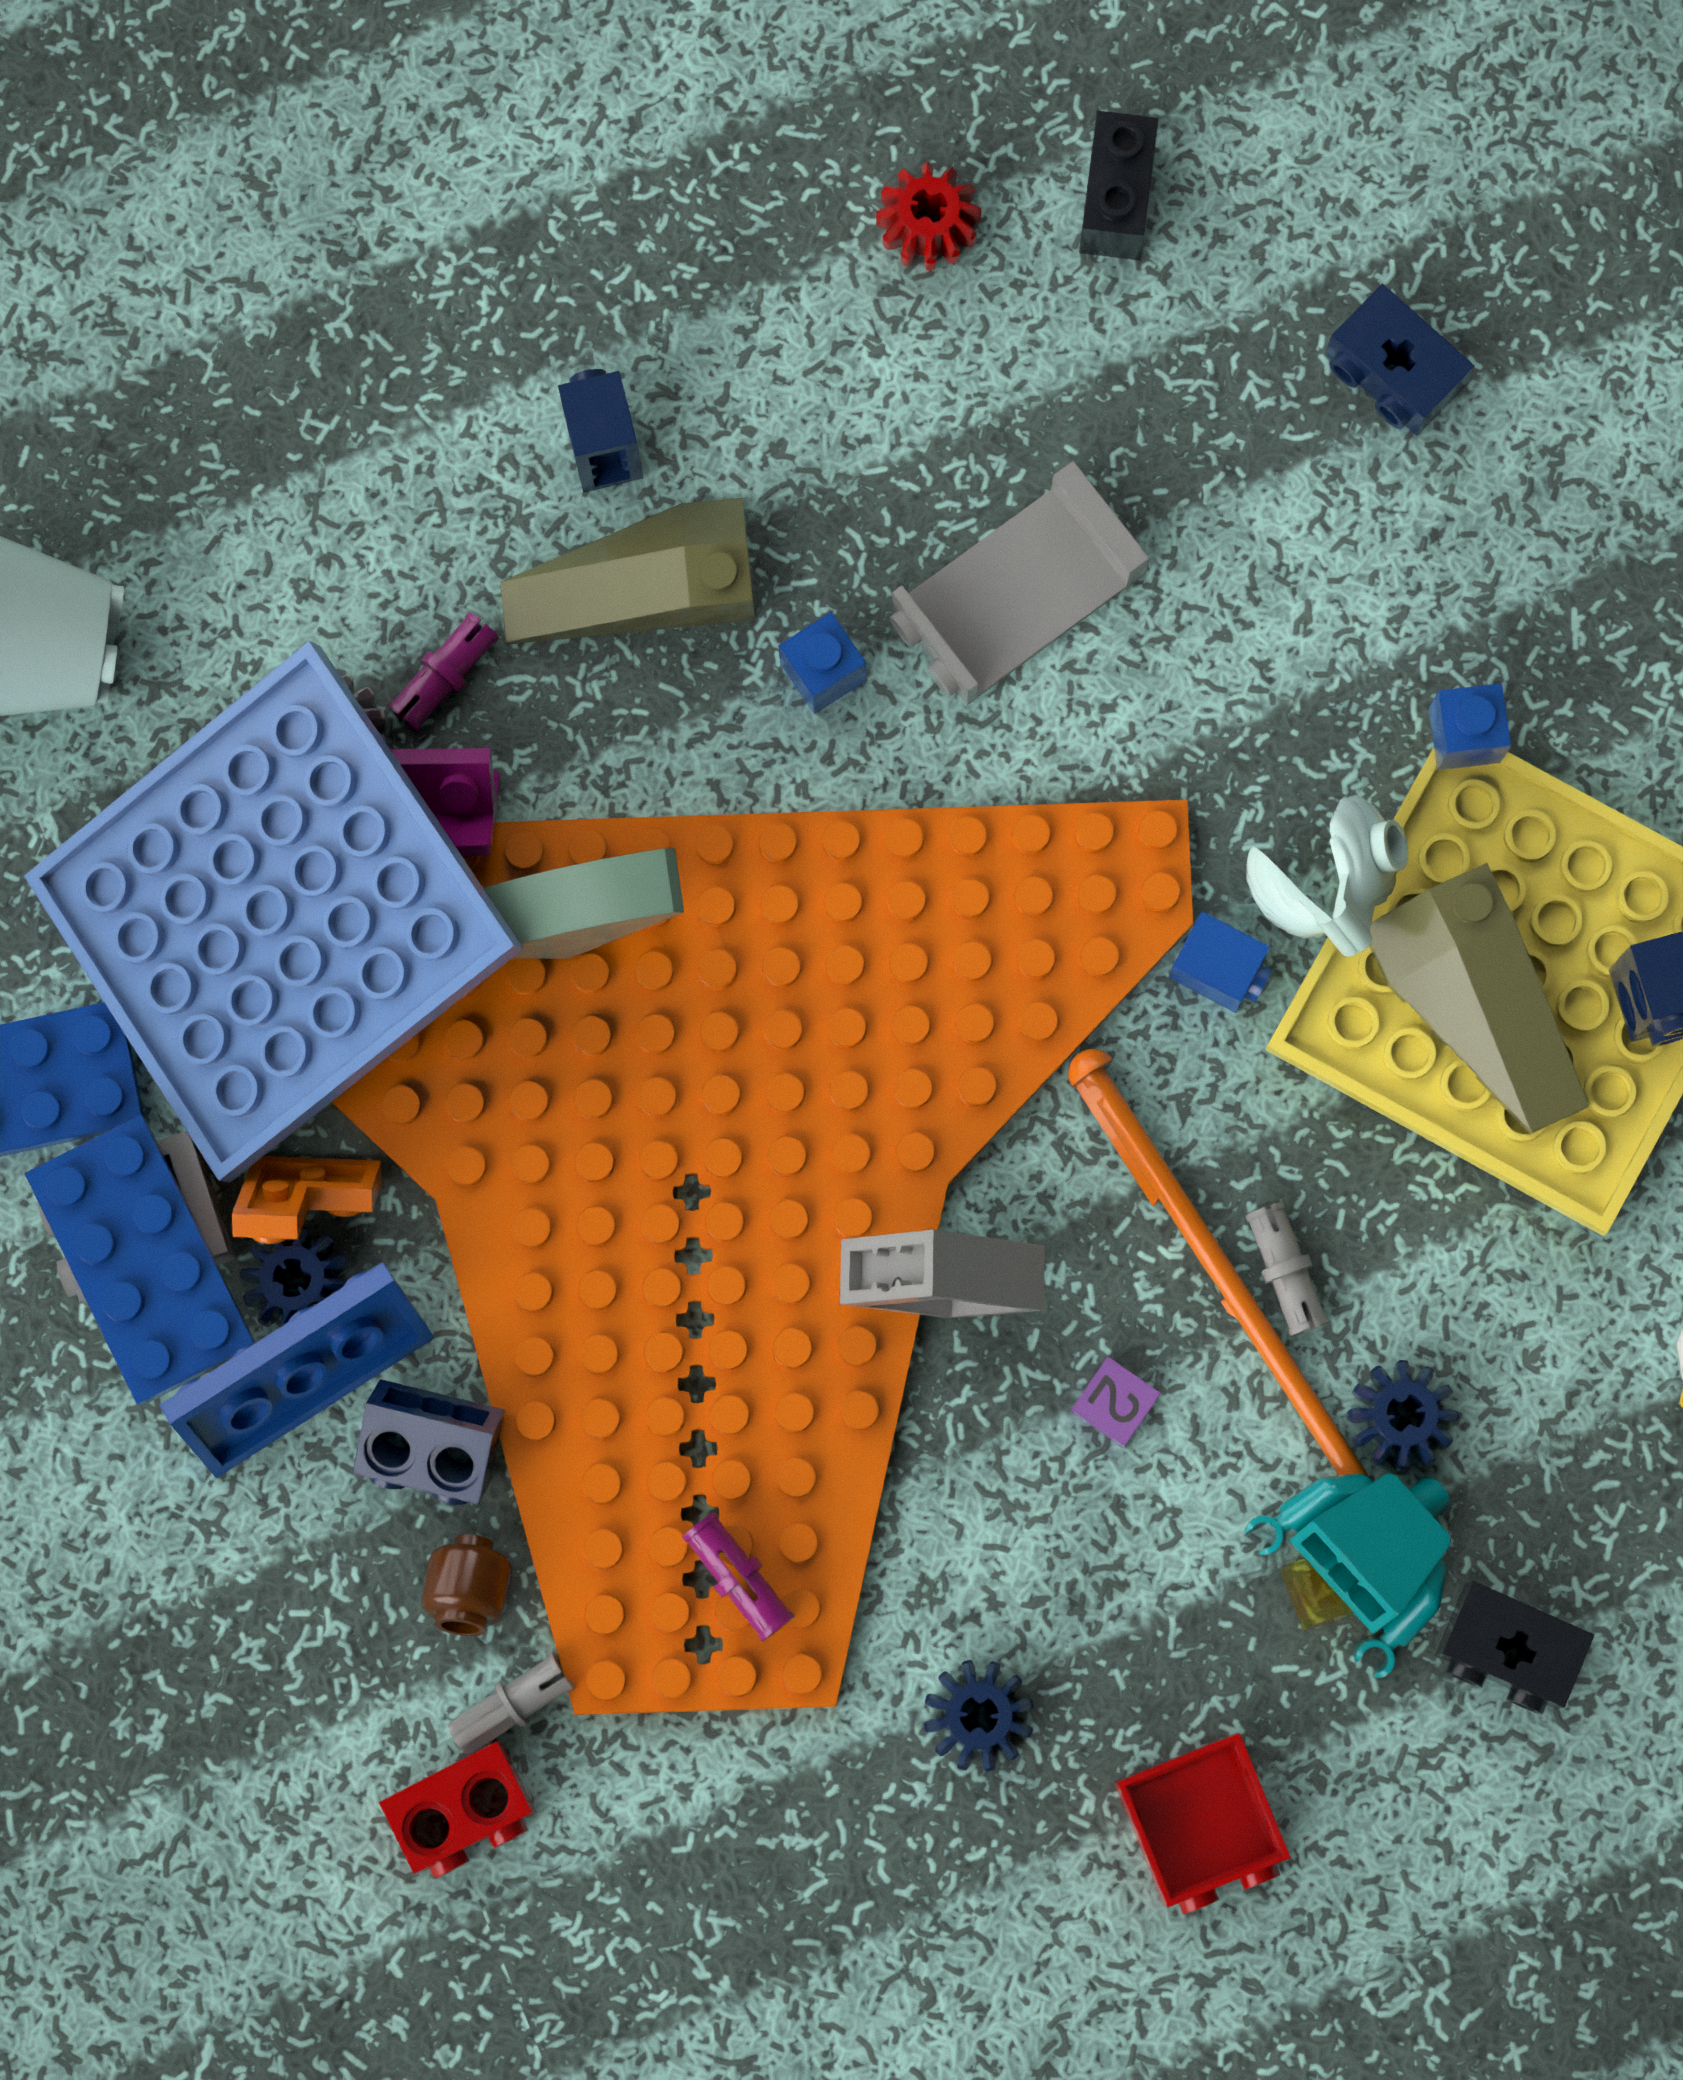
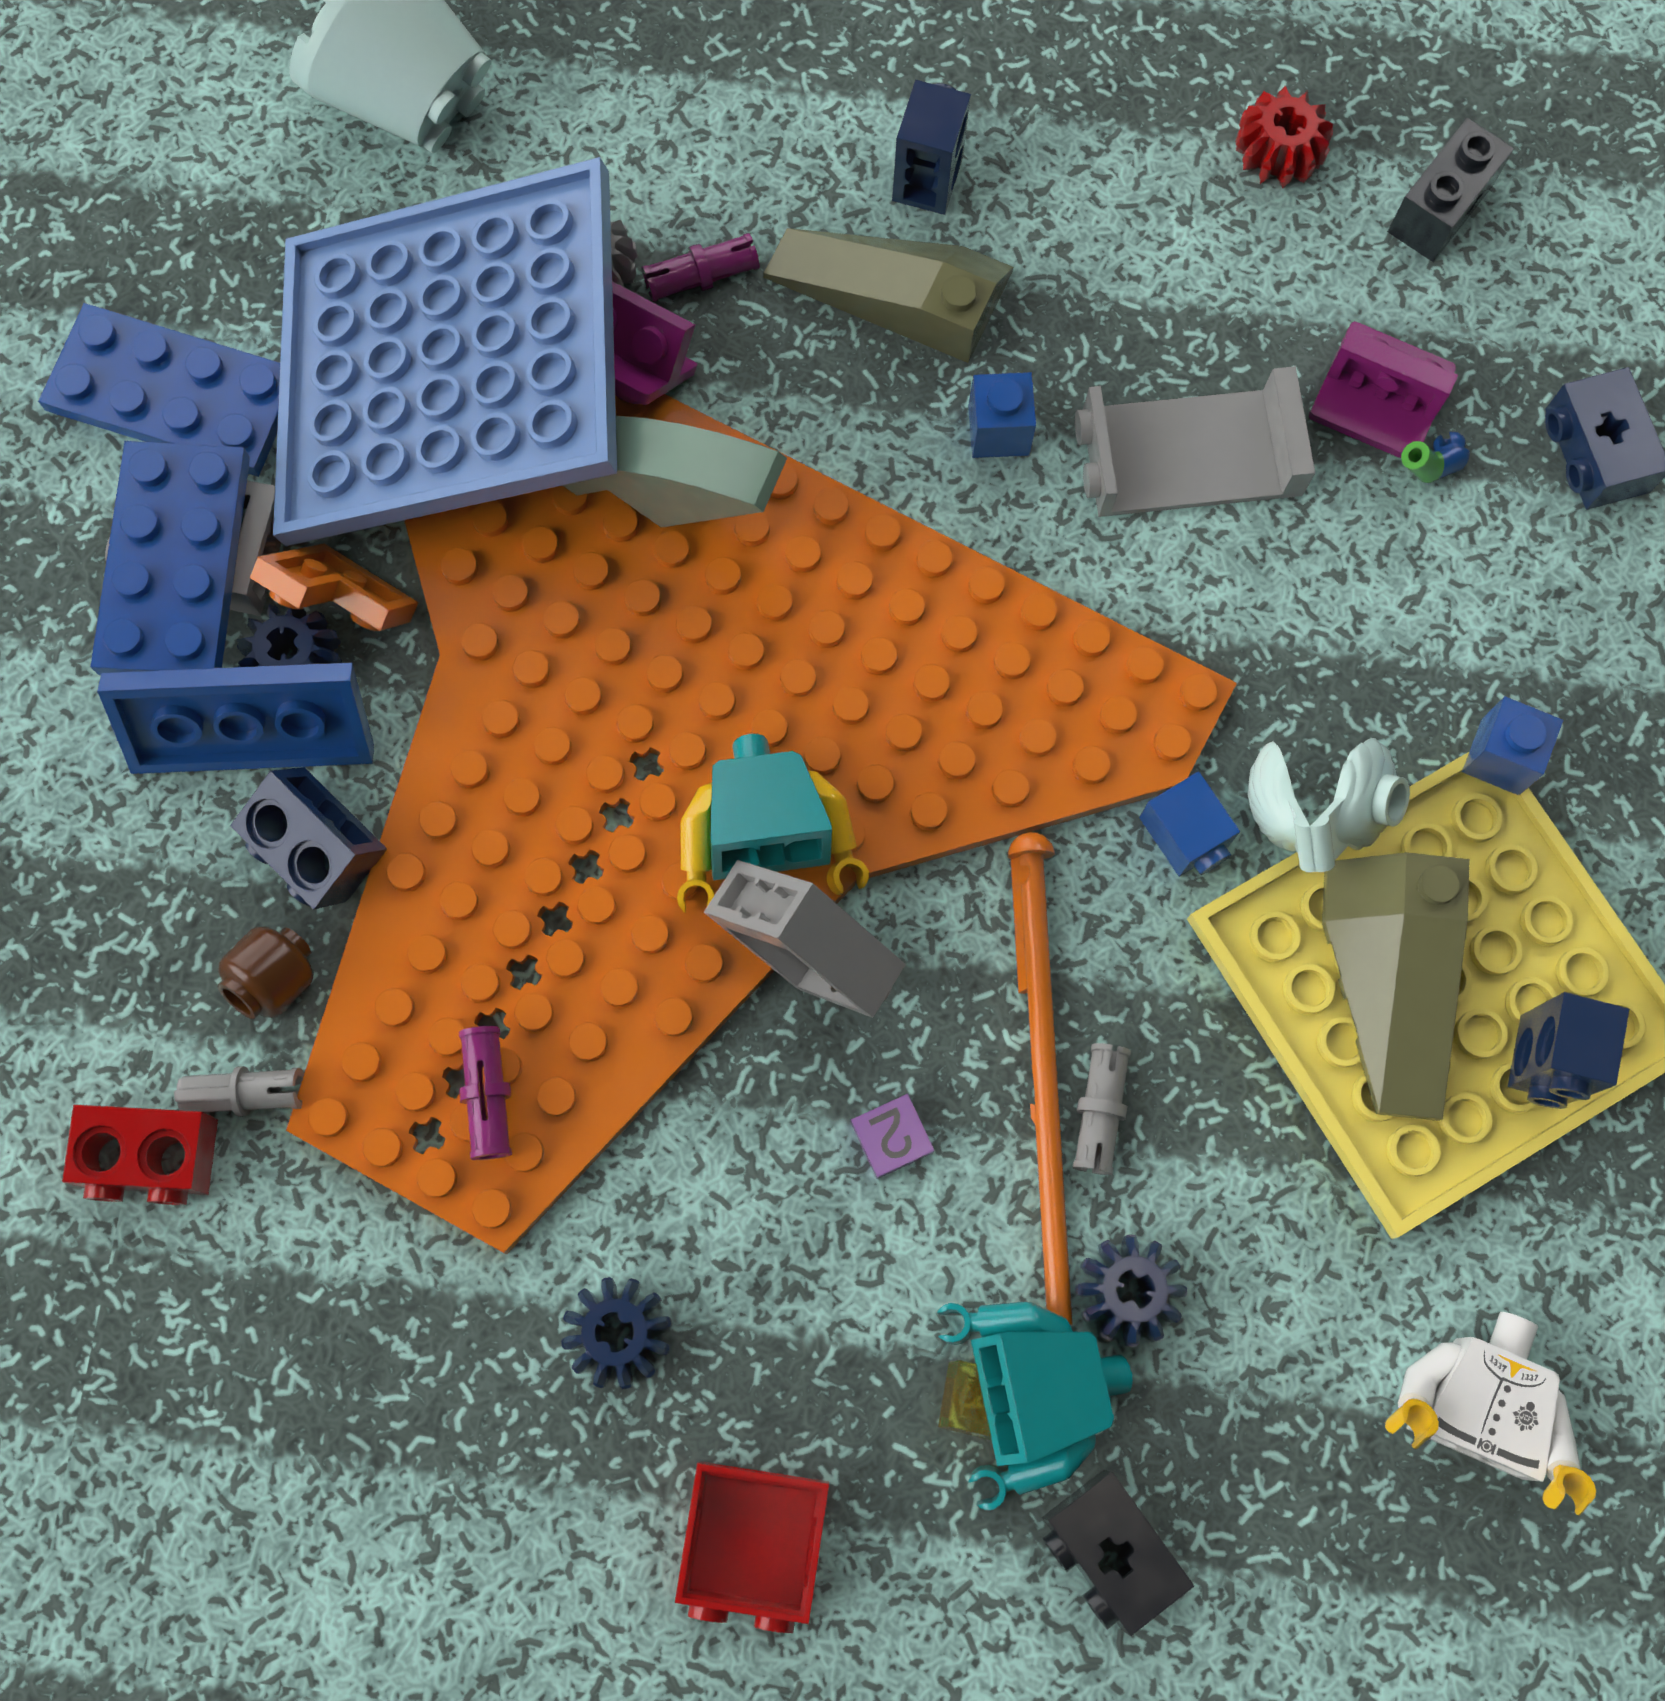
camera: 25 degrees right, 5 degrees down
none -> teal torso [677,734,869,913]
none -> magenta bracket [1309,321,1458,458]
none -> arm [1401,432,1470,483]

